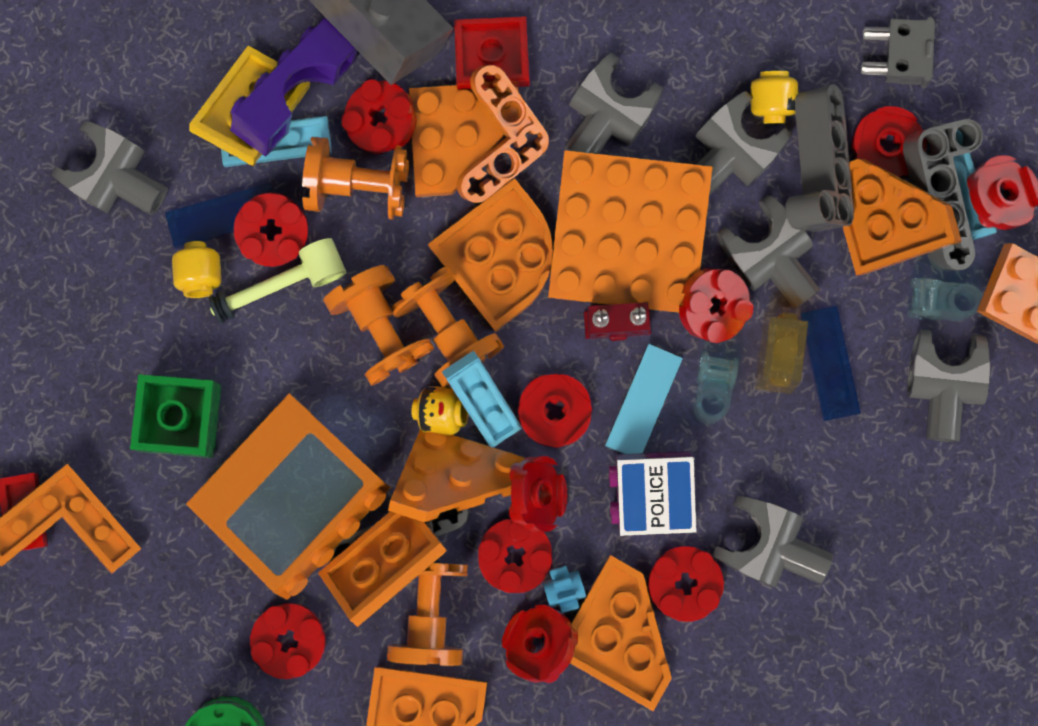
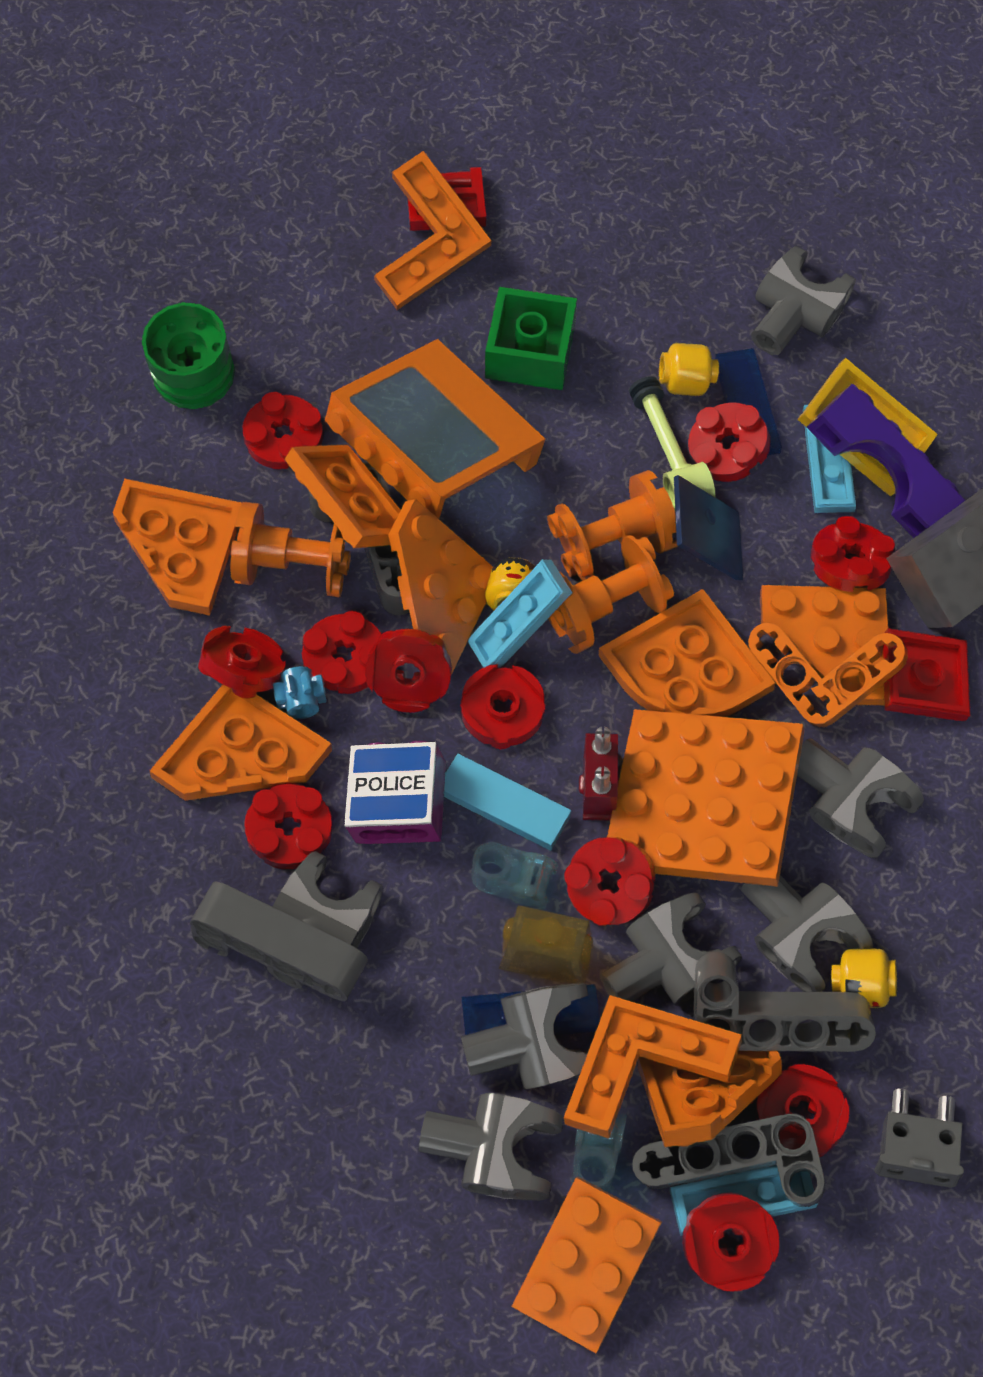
camera: 90 degrees right, 20 degrees down
orange piece [302,137,409,220] -> none
none -> dark grey beam [190,882,368,1001]
none -> dark grey connector [460,983,589,1089]
none -> orange plate [564,995,742,1139]
none -> dark blue piece [674,475,743,580]

